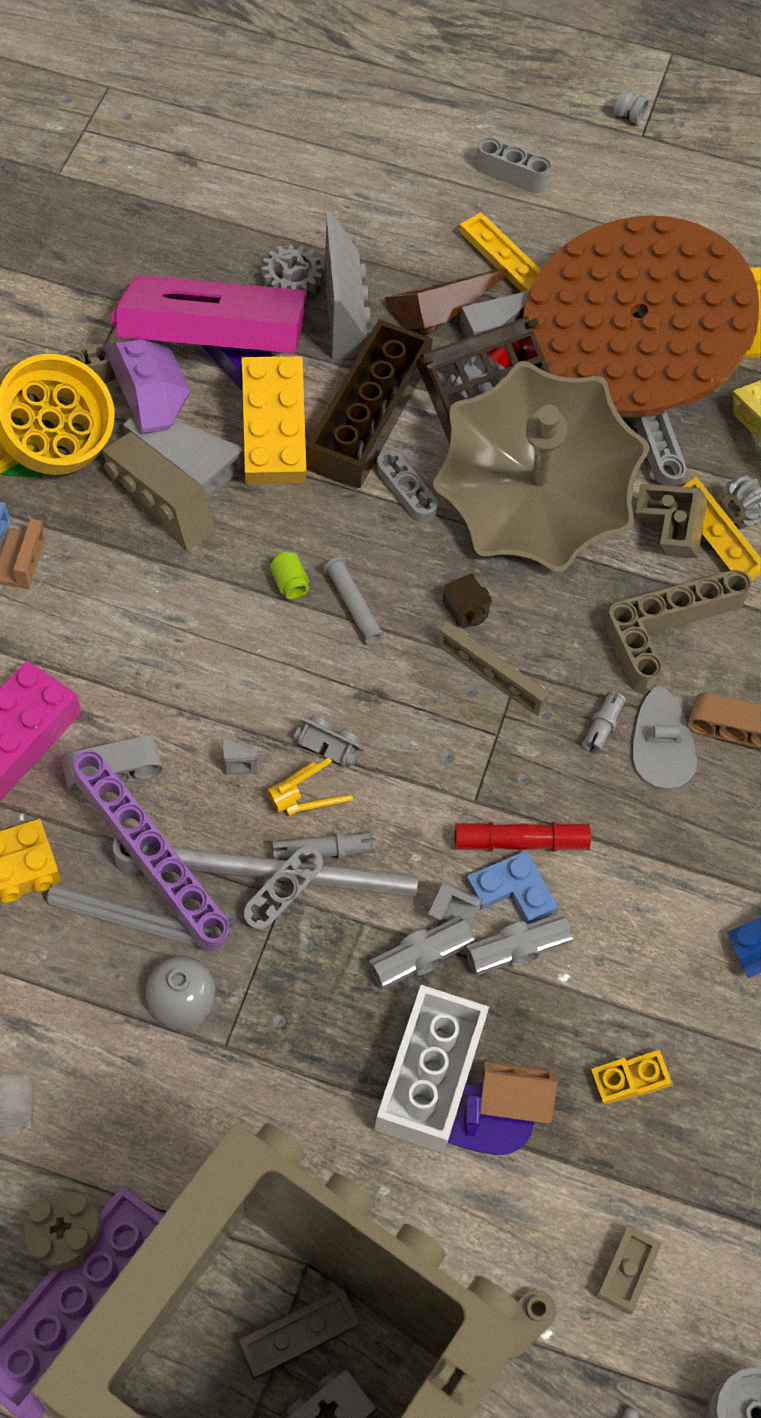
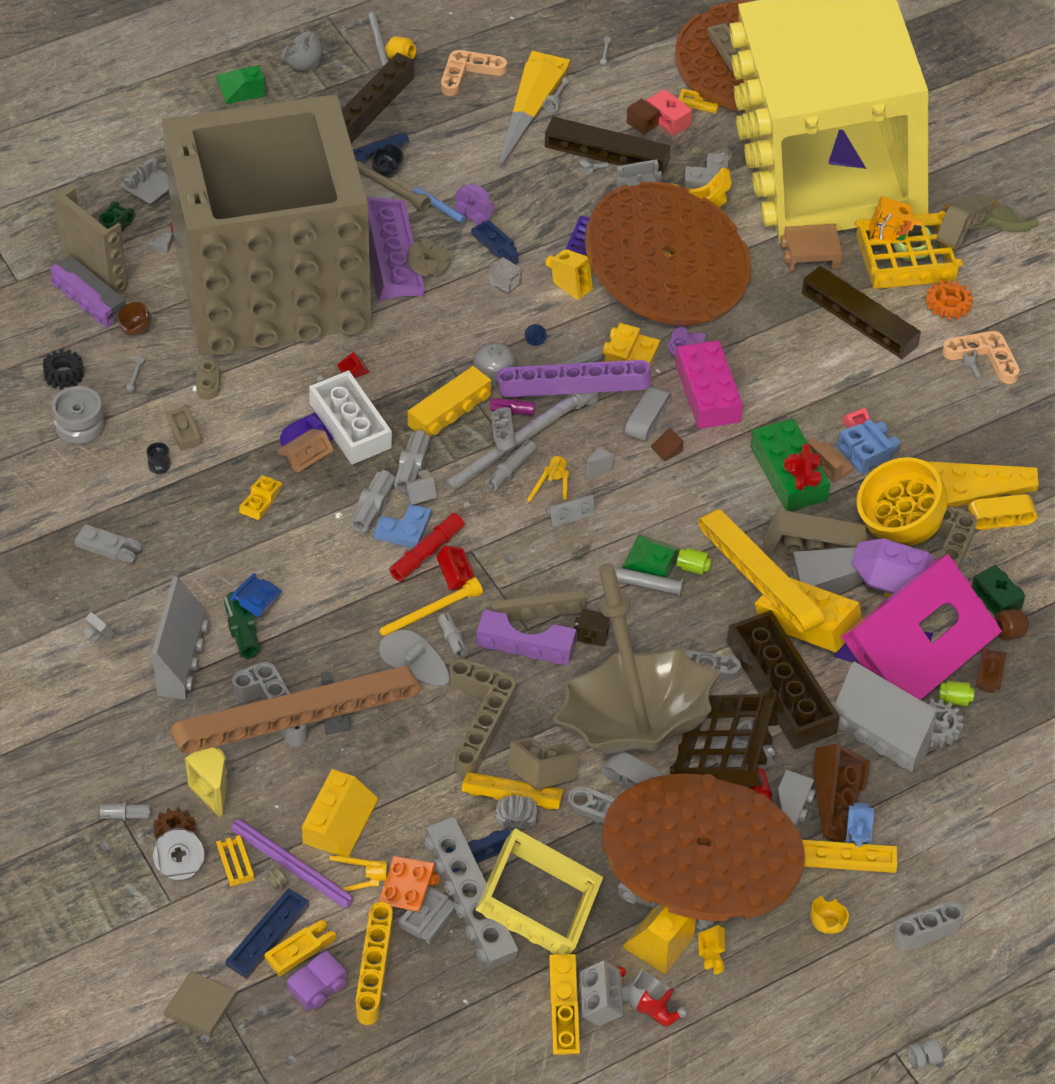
camera: 135 degrees right, 10 degrees down
none -> black wheel [146,442,171,474]
none -> red slope [337,351,370,378]
none -> yellow piece [379,577,483,636]
none -> yellow brick [408,366,491,437]
none -> red slope [436,545,475,591]
none -> medium lavender arch [477,609,576,666]
none -> magenta axle [490,398,535,416]
none -> dark blue plate [524,324,546,346]
none -> green slope [622,534,681,578]
none -> reddish brown slope [651,428,683,461]
none -> yellow beam [698,509,824,633]
none -> green brick [750,419,831,511]
none -> red hips [784,444,821,490]
none -> yellow hair [810,896,849,934]
none -> medium blue hips [846,802,874,847]
none -> lime brick [938,680,974,707]
none -> dark green brick [971,564,1026,616]
none -> reddish brown hips [976,647,1007,693]
none -> reddish brown head [995,608,1029,641]

